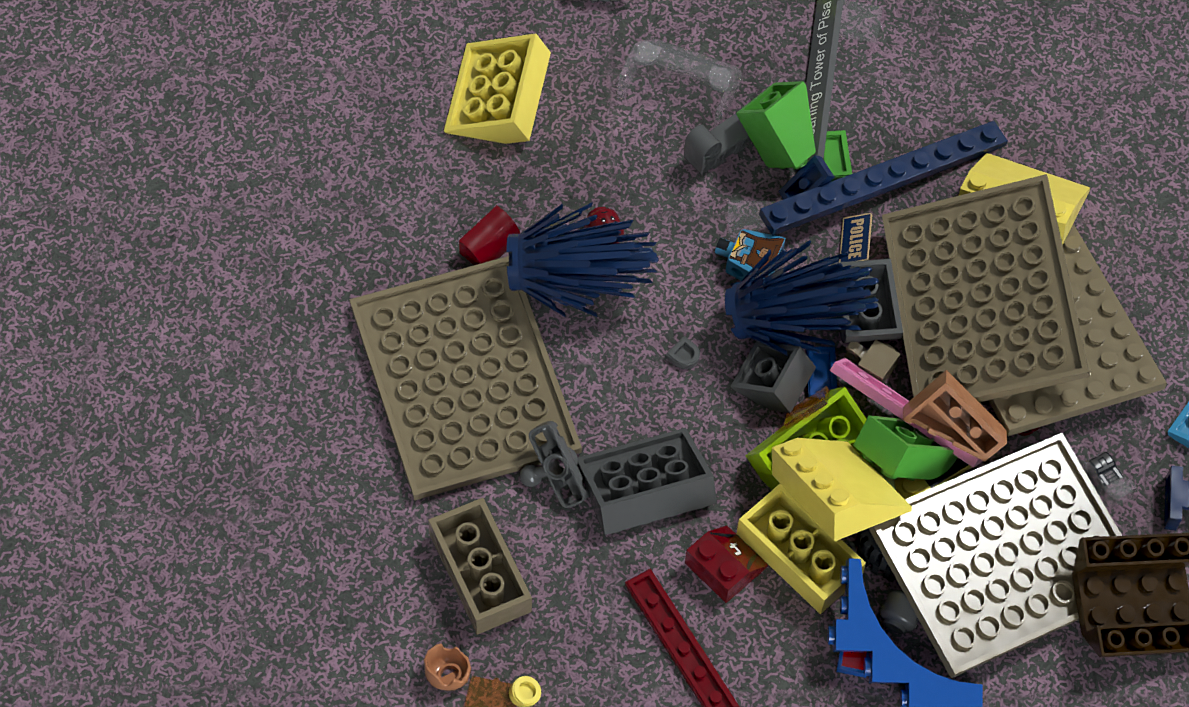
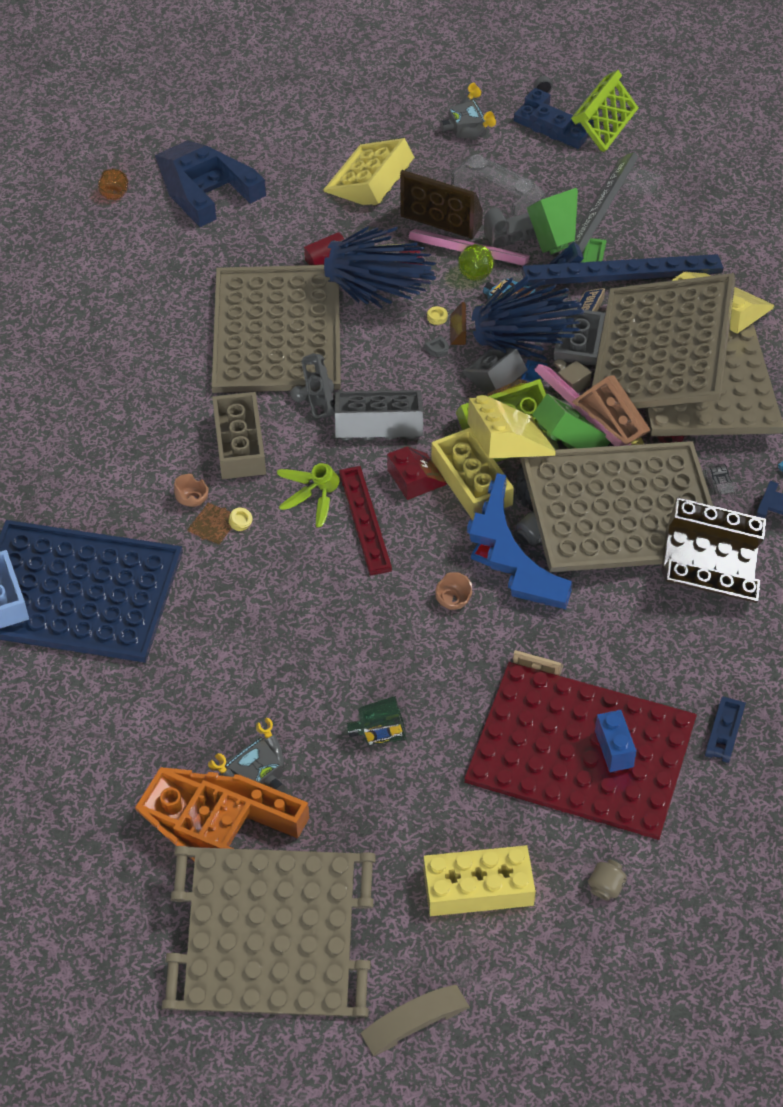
camera: 20 degrees right, 10 degrees down
none -> clear orange hair [98,168,128,200]
none -> dark blue wedge [155,140,266,227]
none -> lime plant [277,463,339,528]
none -> dark brown slope [400,170,483,239]
none -> bright pink tile [409,229,530,266]
none -> light yellow tile [427,306,448,325]
none -> reddish brown slope [450,302,466,345]
none -> clear neon green piece [458,244,494,281]

